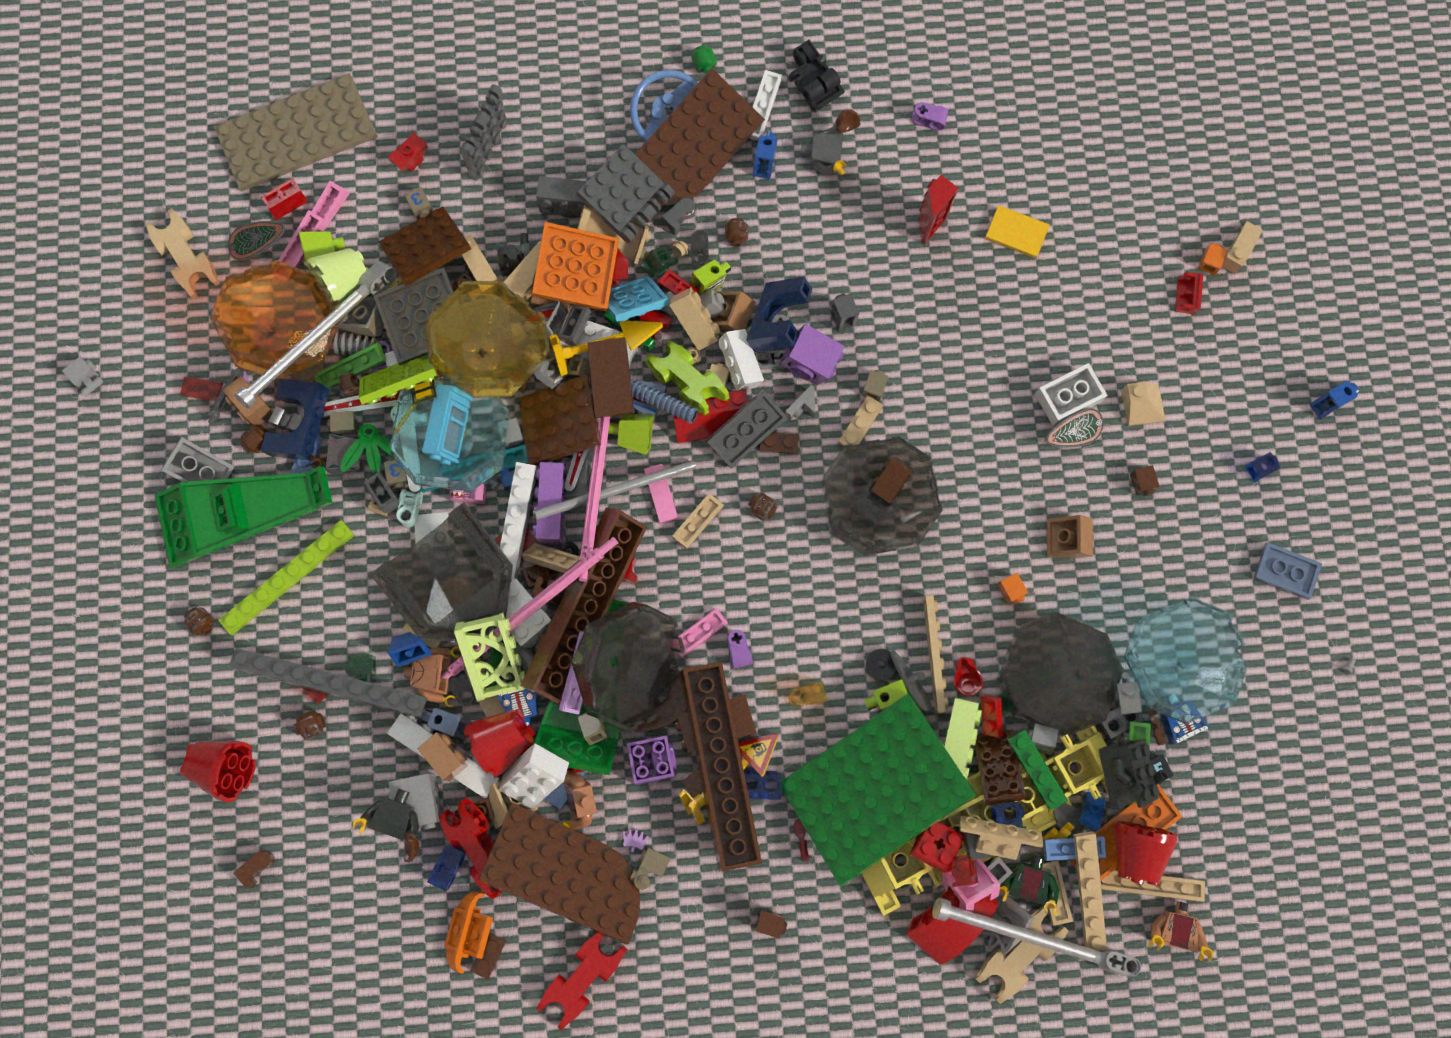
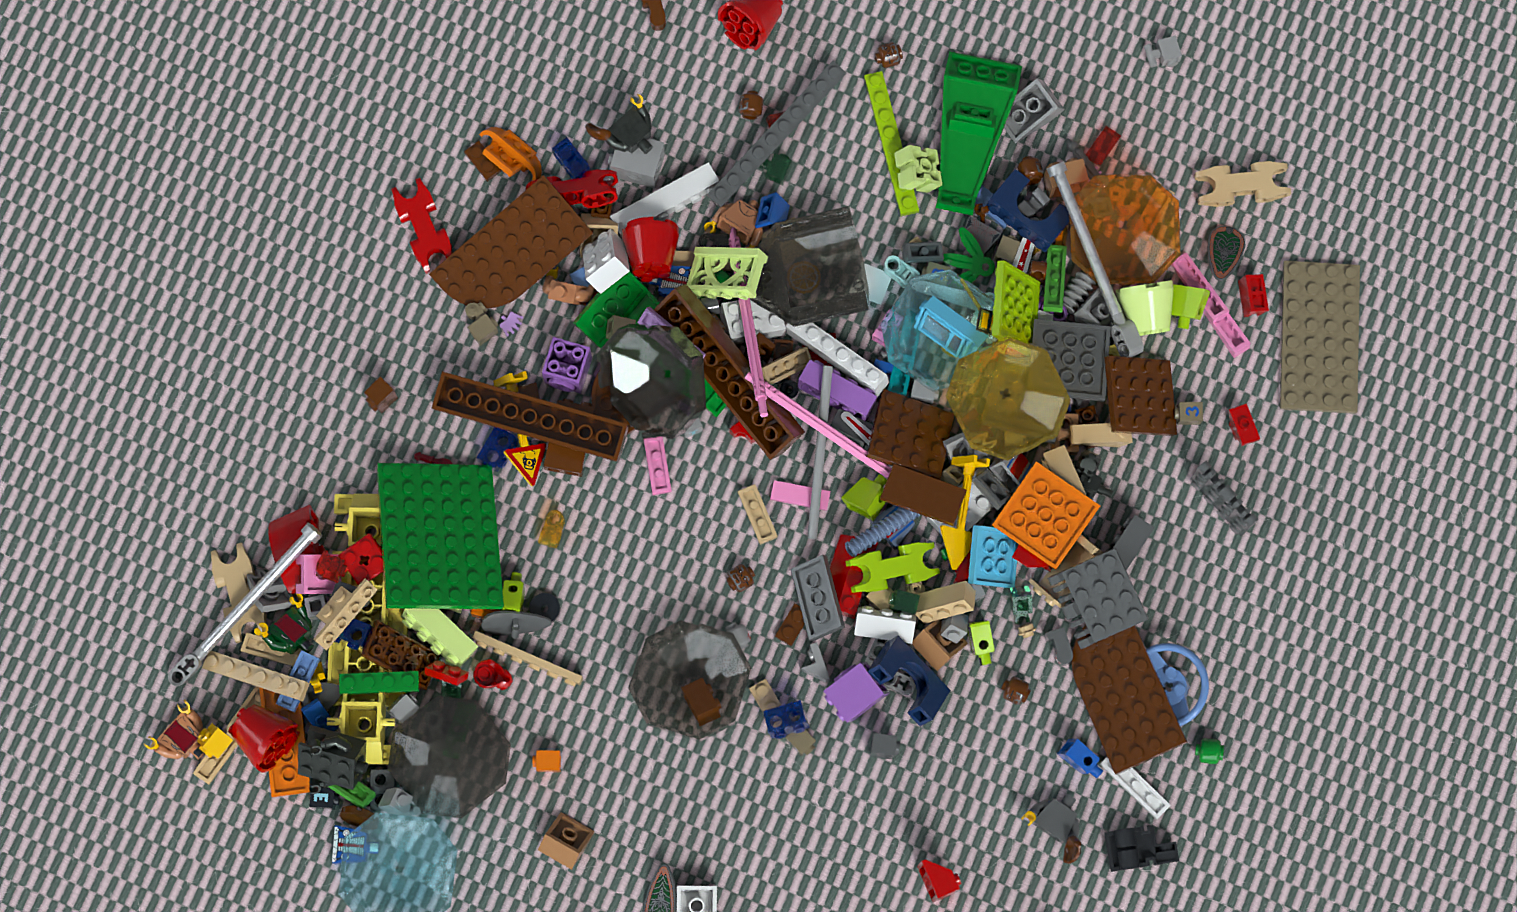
camera: 120 degrees right, 0 degrees up
medium nougat brick [417,732,468,781] -> none
sand blue torso [422,708,472,741] -> none
red hinge [658,269,699,295] -> none
clear smoke piece [691,230,709,268] -> none
medium lavender piece [727,630,753,669] -> none
none -> yellow brick [197,723,233,758]
none -> light grey head [722,622,751,652]
none -> clear blue brick [763,700,810,739]
none -> clear green brick [888,590,920,615]
none -> yellowish green brick [894,145,942,193]

